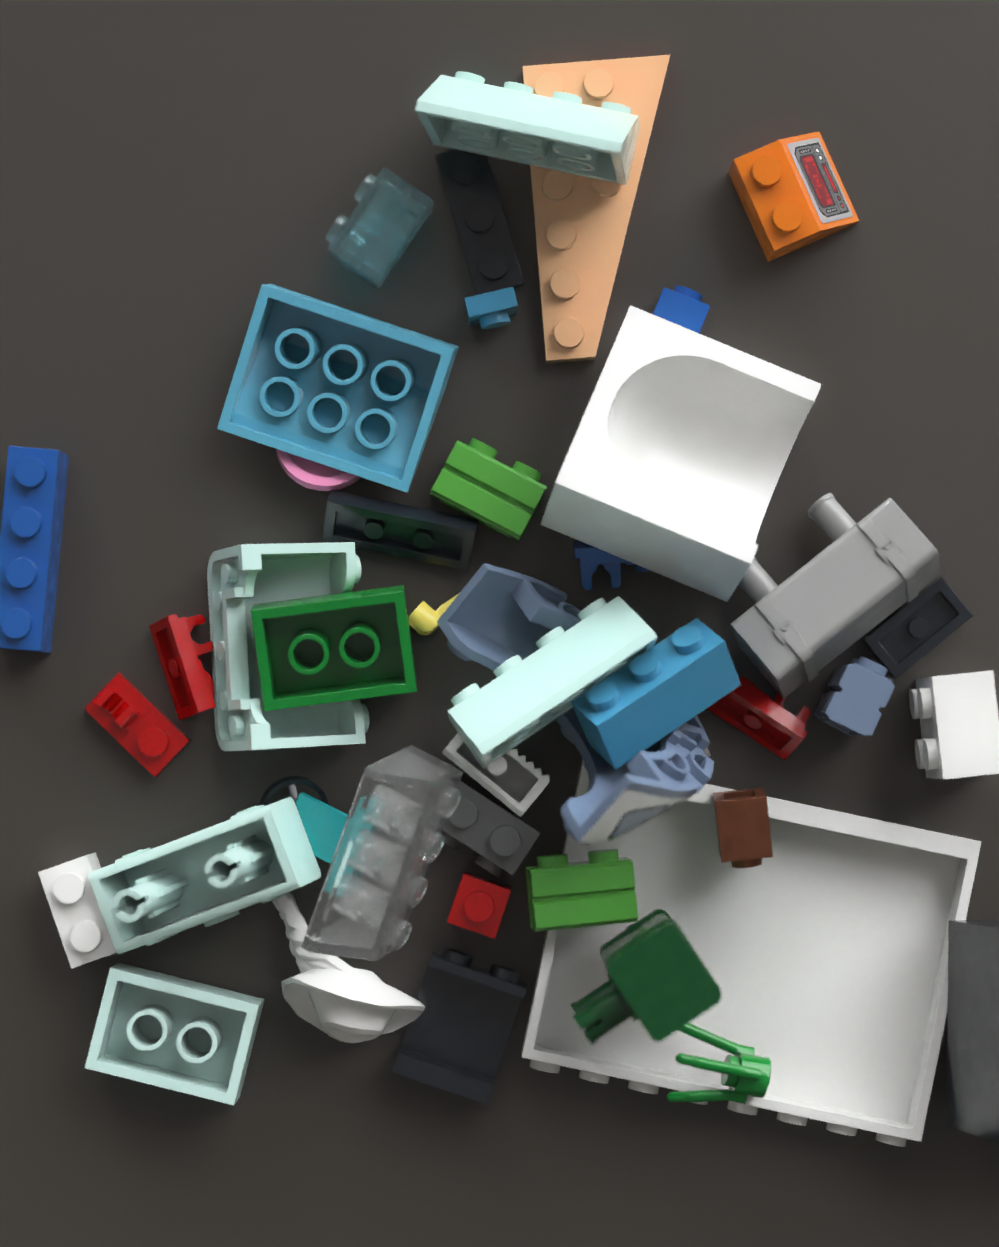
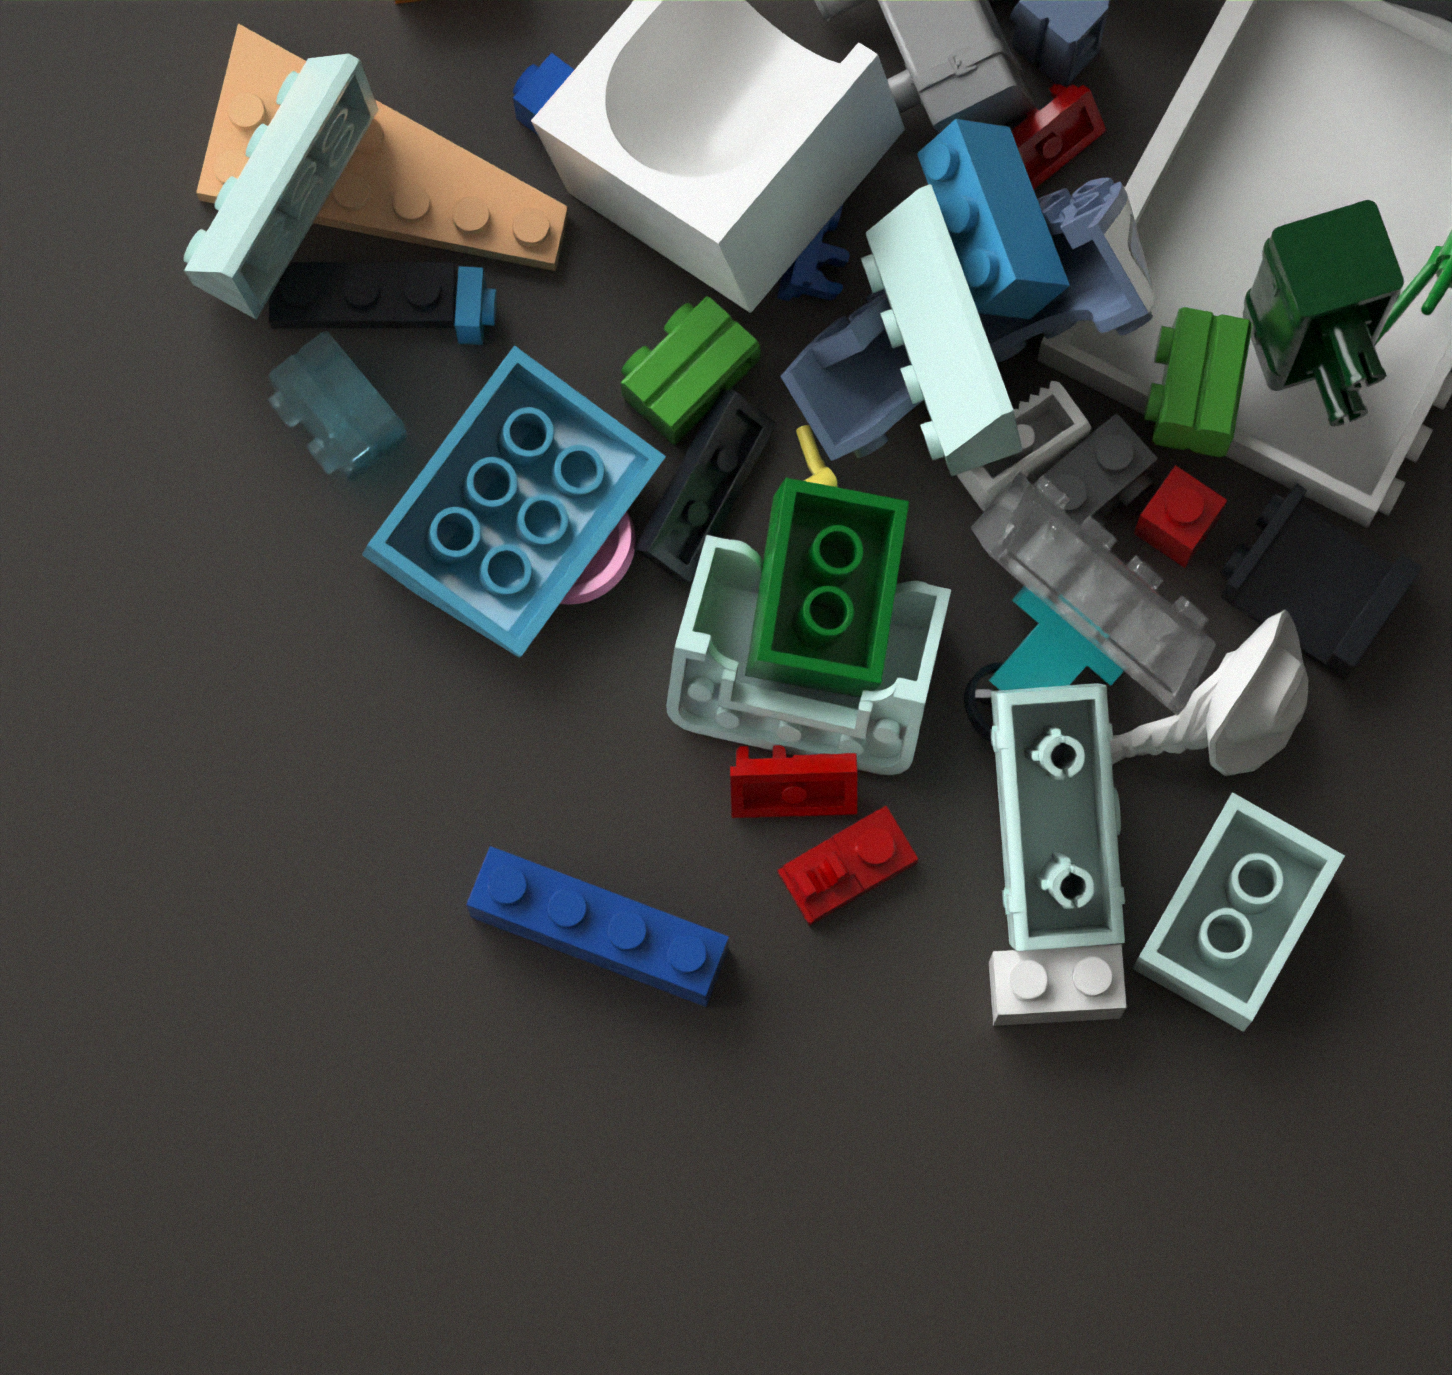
camera: 75 degrees left, 10 degrees down
copper brick [713,787,773,868] -> none

